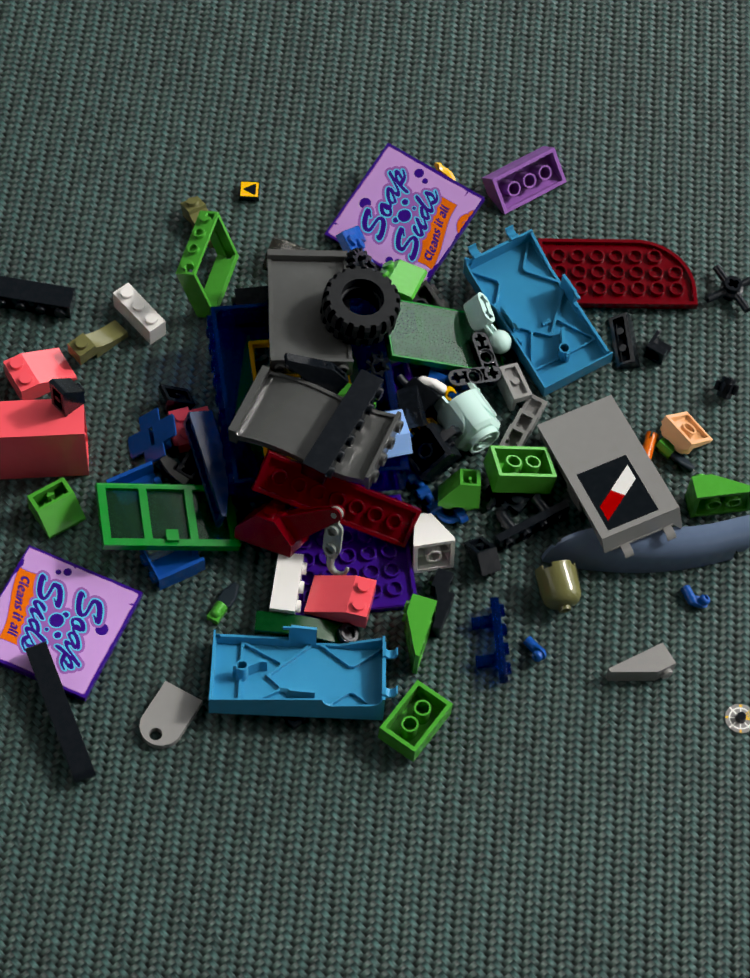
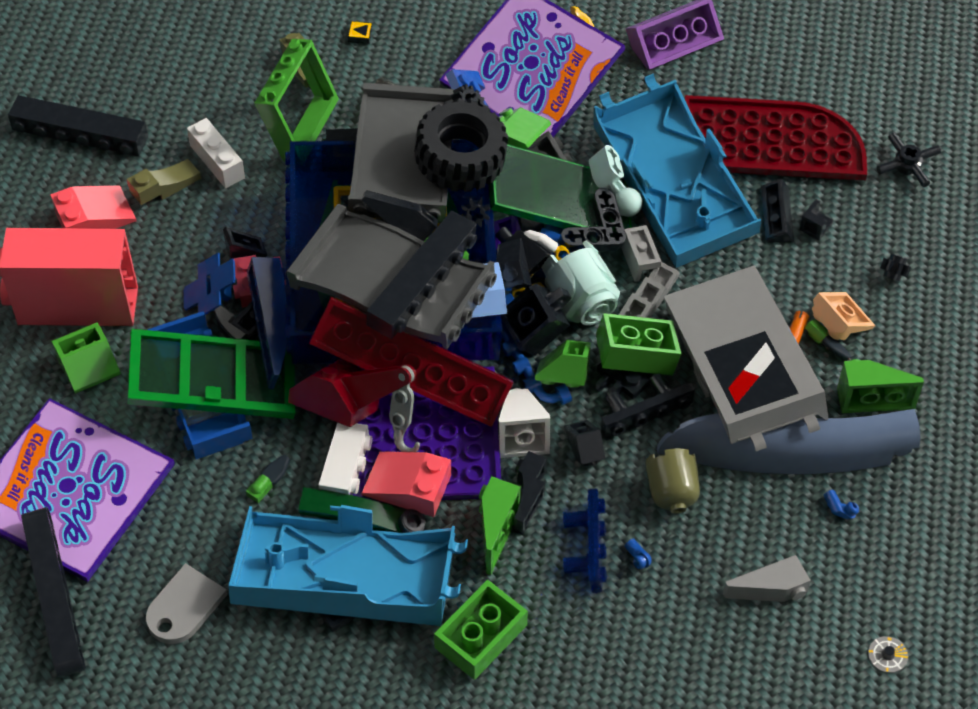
camera: 10 degrees right, 5 degrees down
black slope [49,378,85,417] -> none

